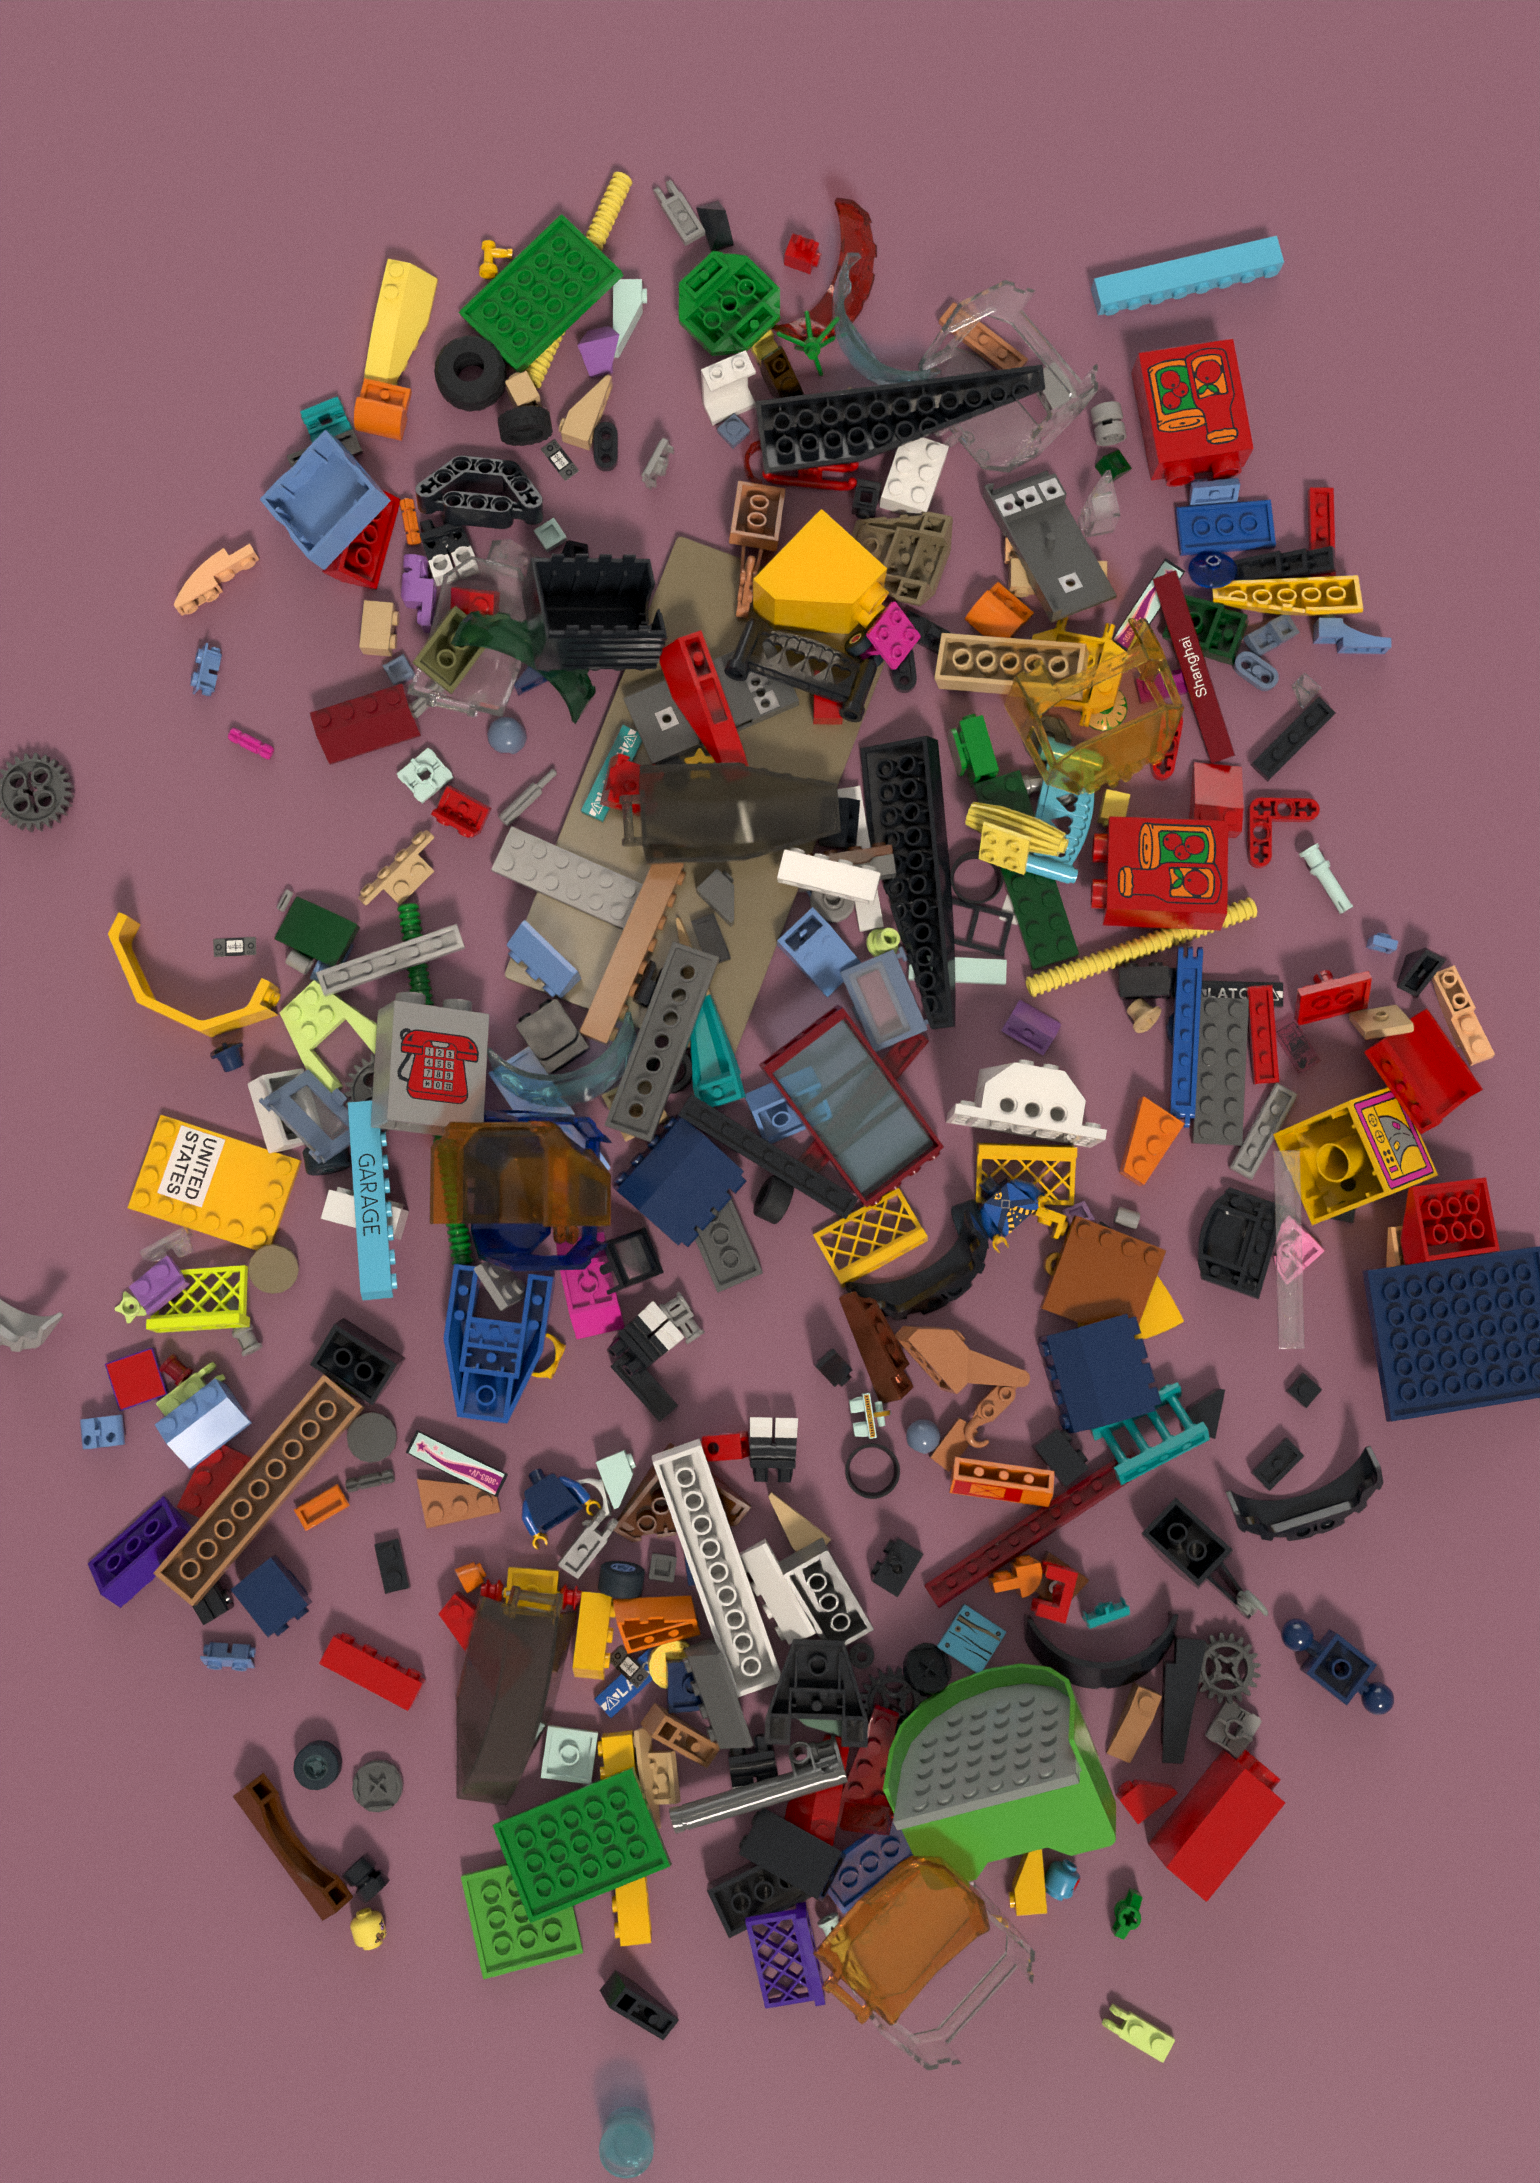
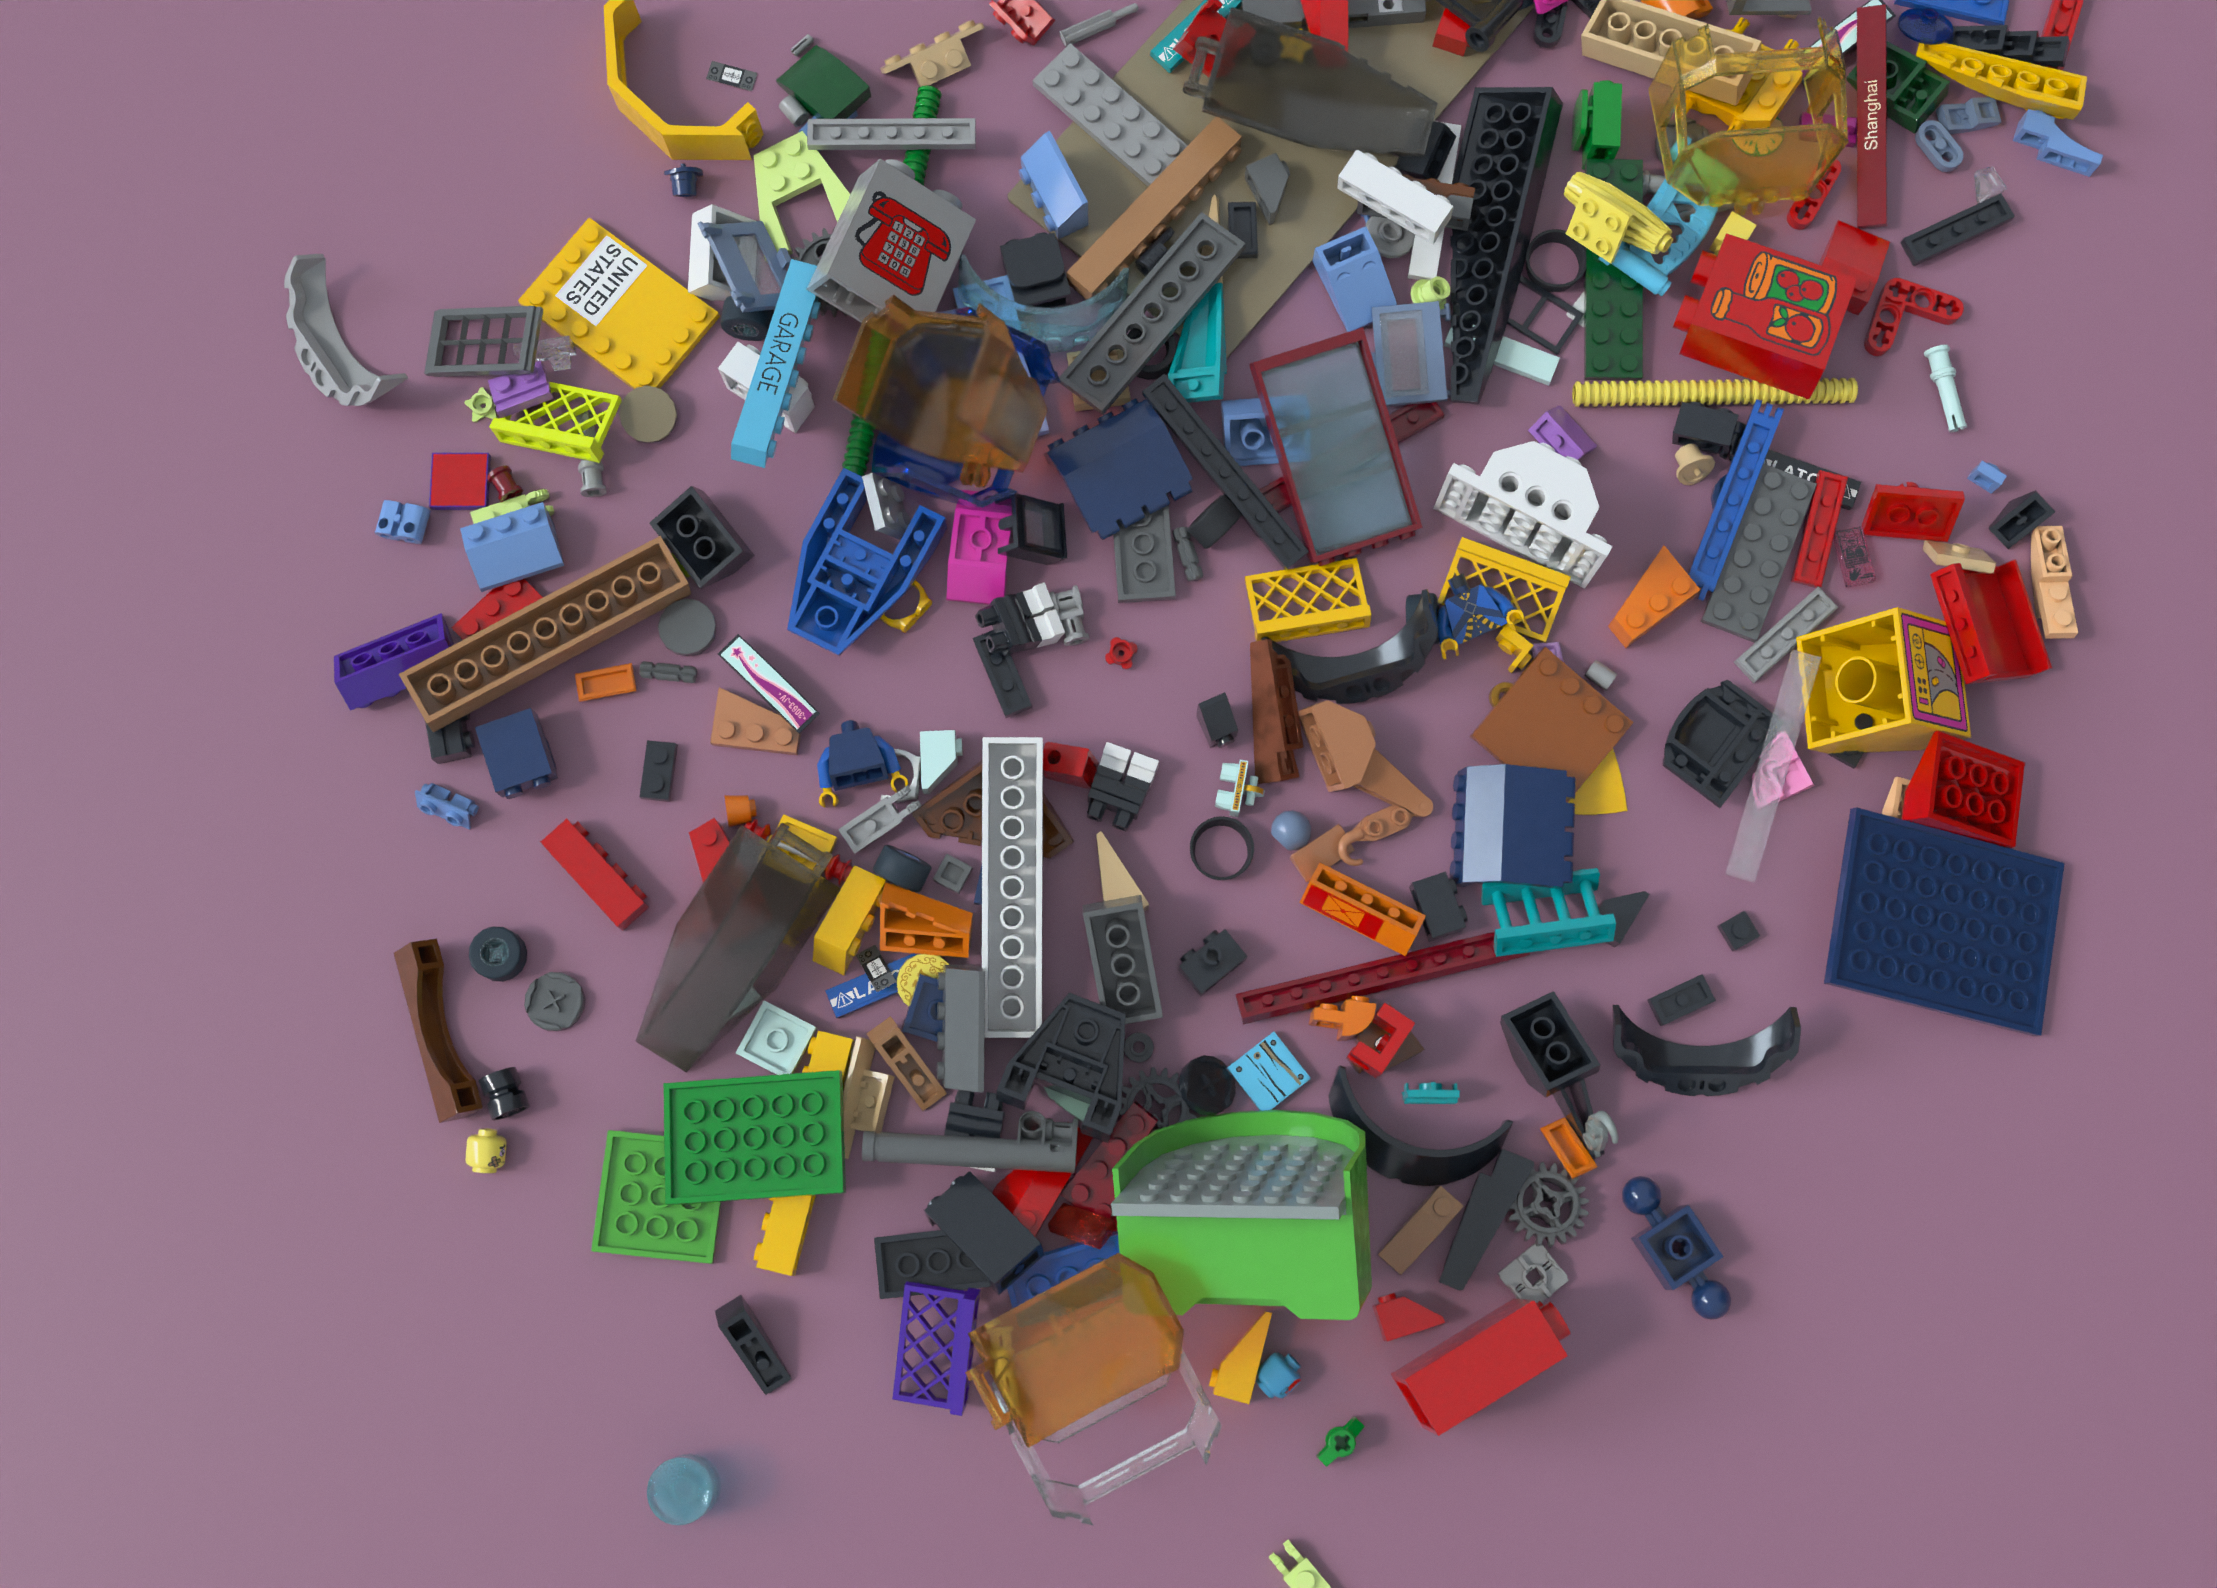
camera: 25 degrees right, 5 degrees down
white slope [740,1538,816,1645] -> none
none -> dark grey piece [424,306,543,377]
none -> red plate [1105,637,1138,669]
none -> dark grey axle [1172,526,1203,582]
none -> orange tile [1540,1117,1598,1179]

